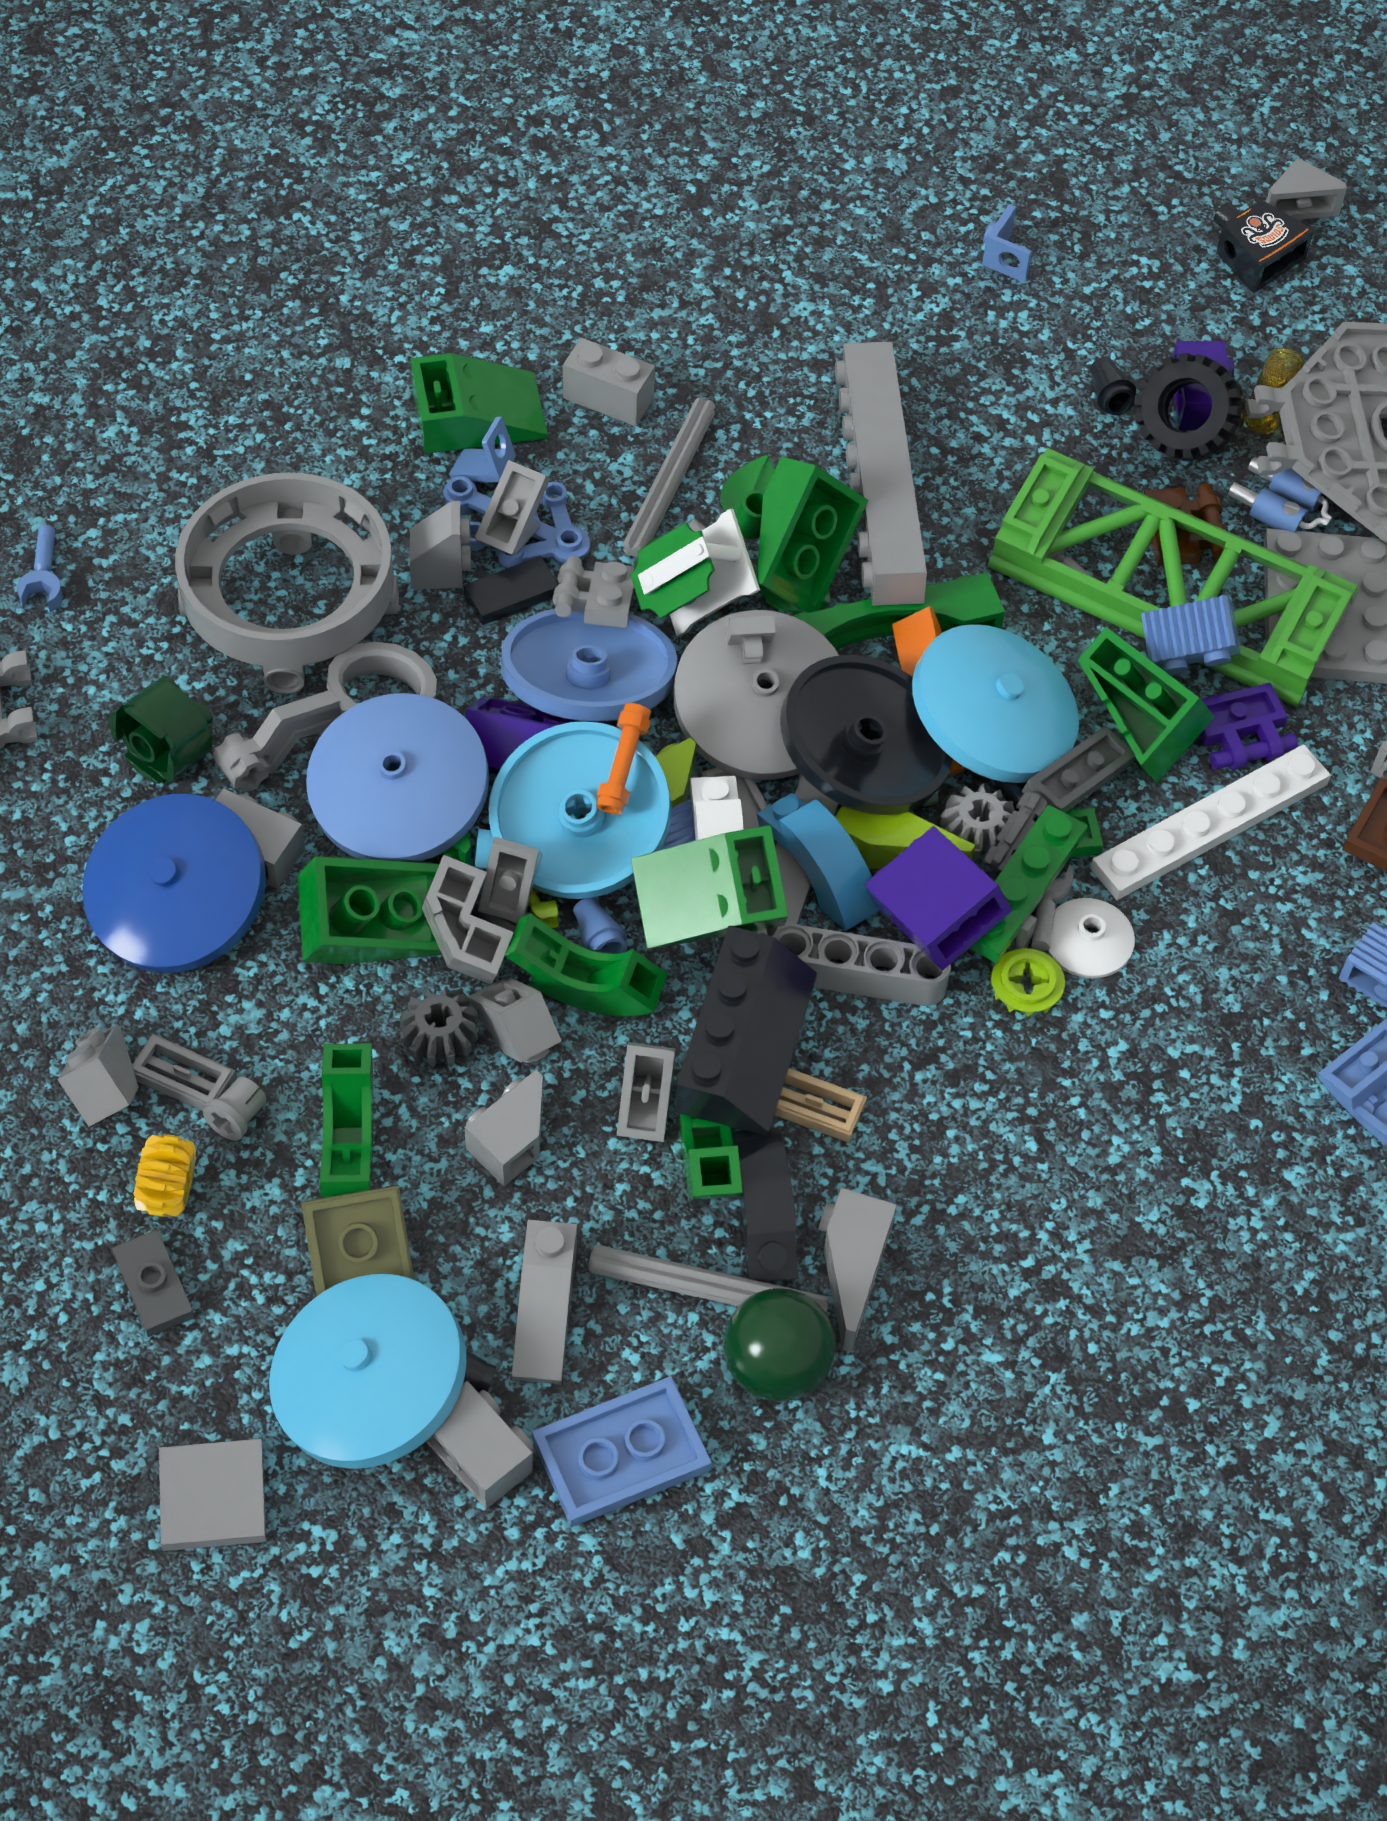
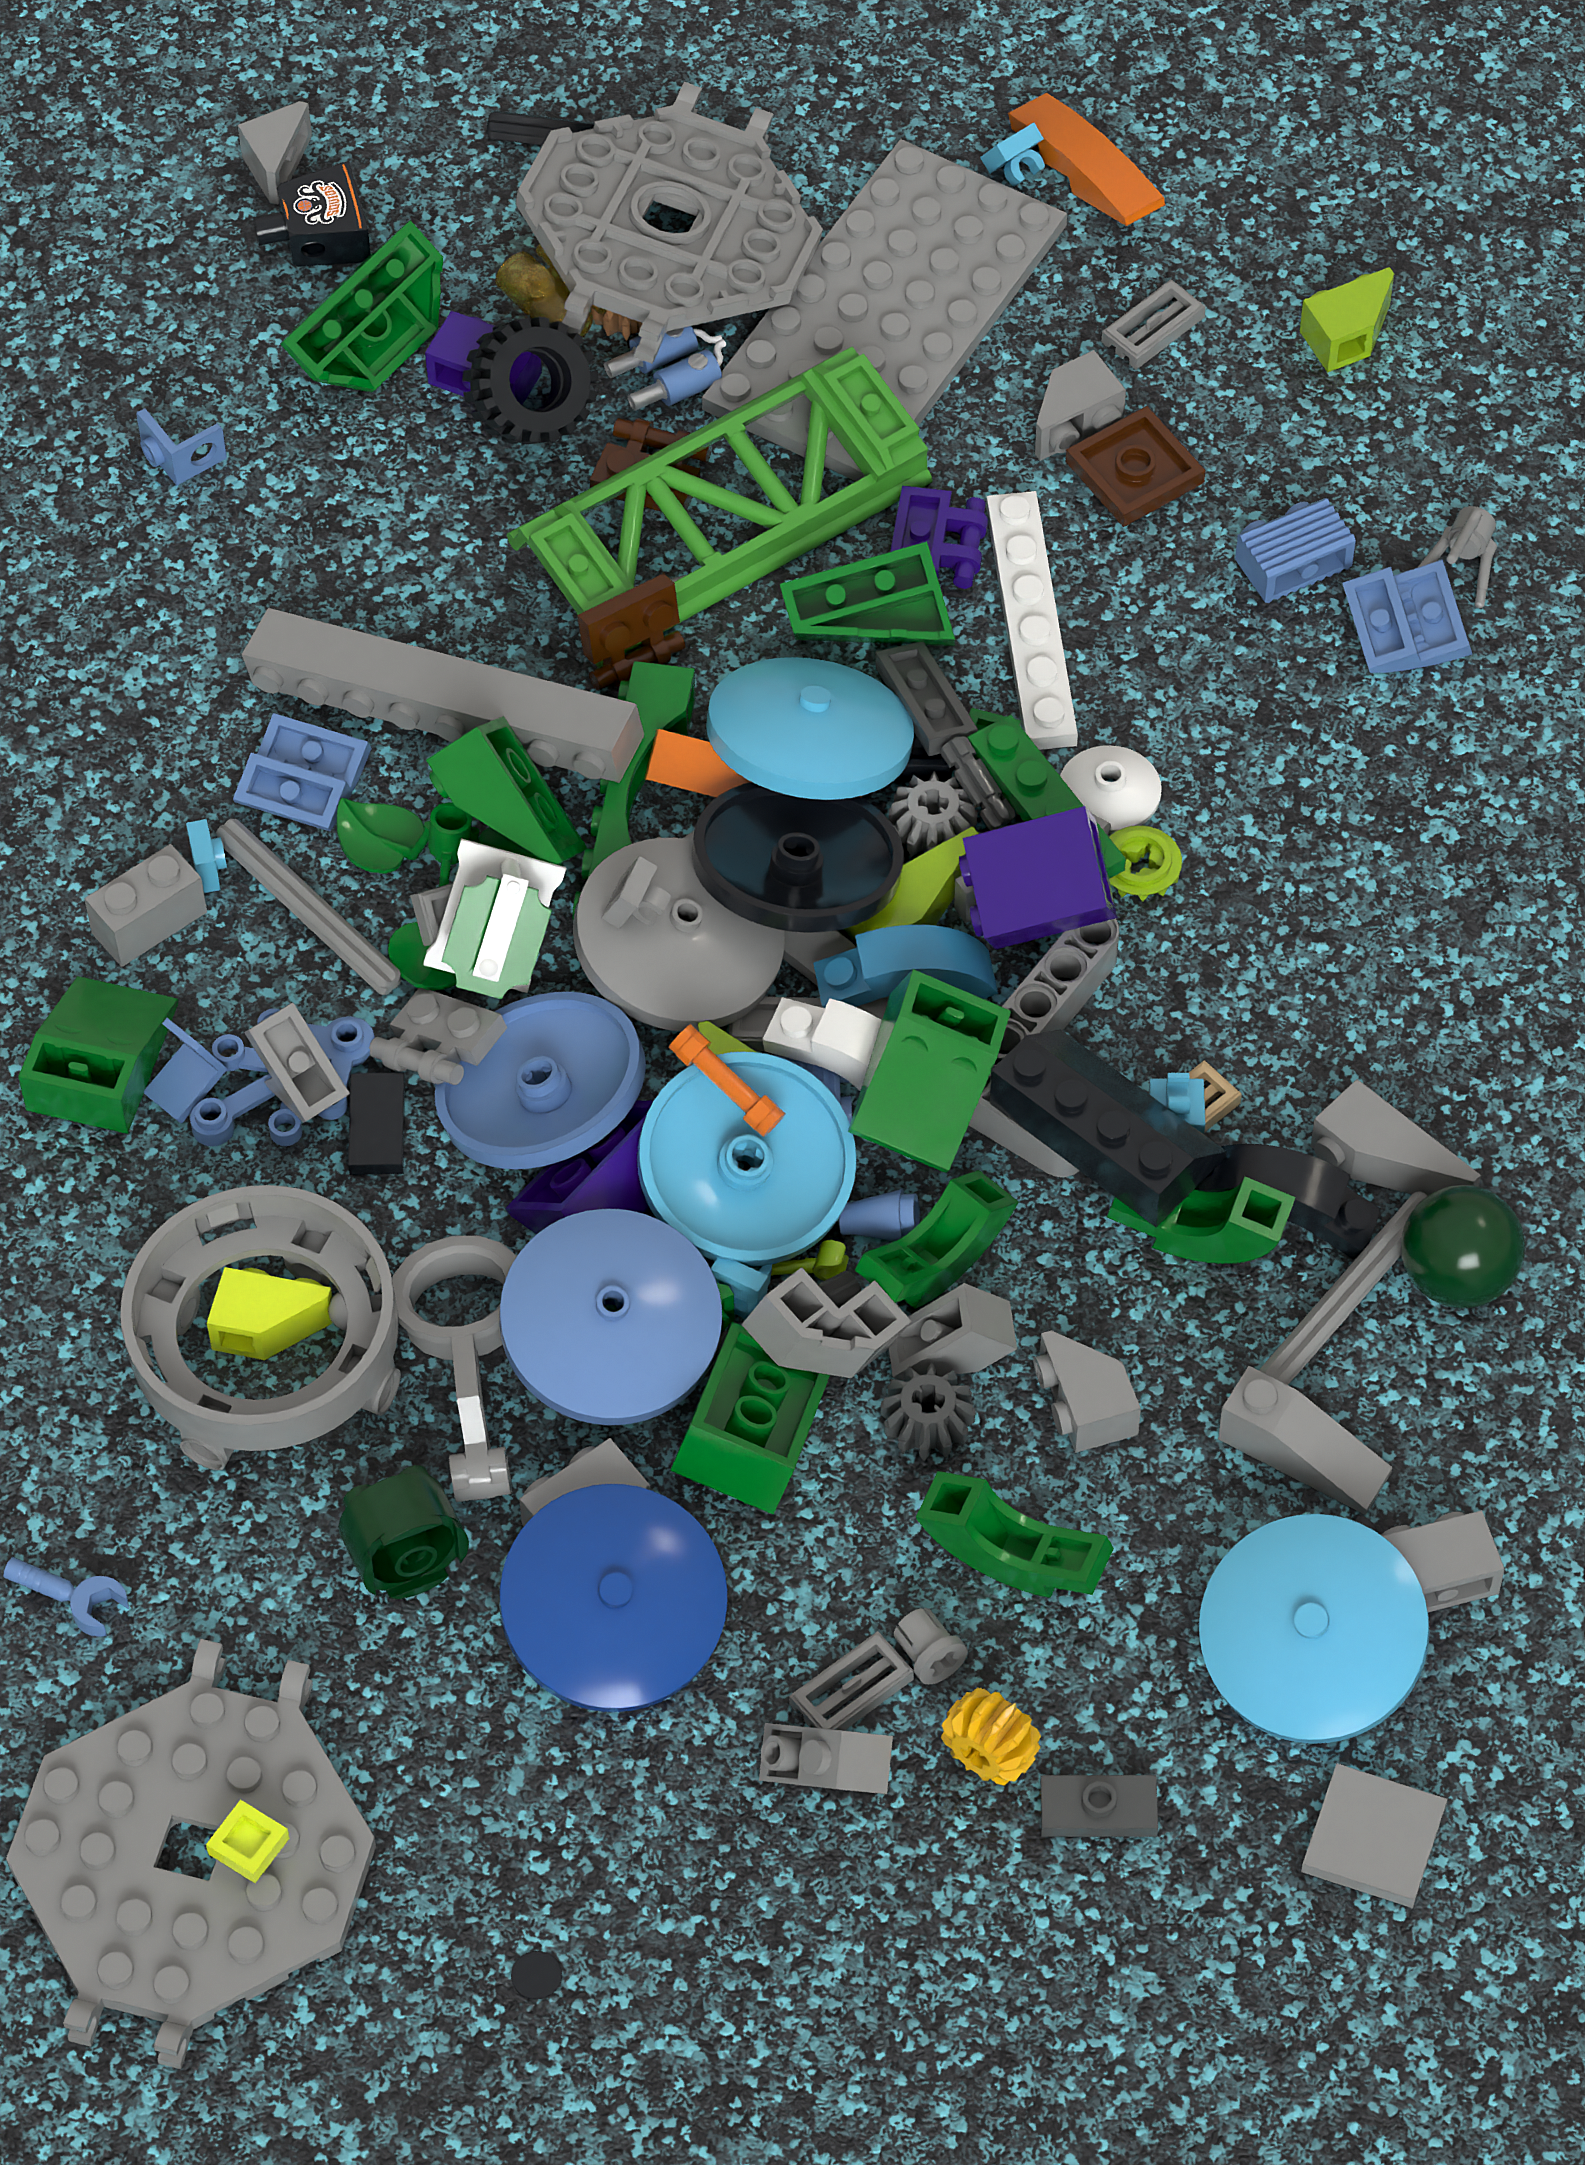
camera: 60 degrees left, 0 degrees up
olive plate [301,1184,414,1297] -> none
light grey slope [410,501,471,589] -> none
light grey slope [478,837,543,923] -> none
medium blue plate [532,1376,712,1527] -> none
light grey slope [616,1042,676,1142] -> none
black cone [1090,357,1136,415] -> none
medium blue brick [1141,595,1241,675] -> none
none -> medium azure plate [186,819,227,893]
none -> neon yellow slope [207,1267,333,1360]
none -> medium blue slope [233,713,372,831]
none -> green wedge [280,220,443,392]
none -> reddish brown plate [577,573,685,691]
none -> medium azure tile [1149,1073,1205,1134]

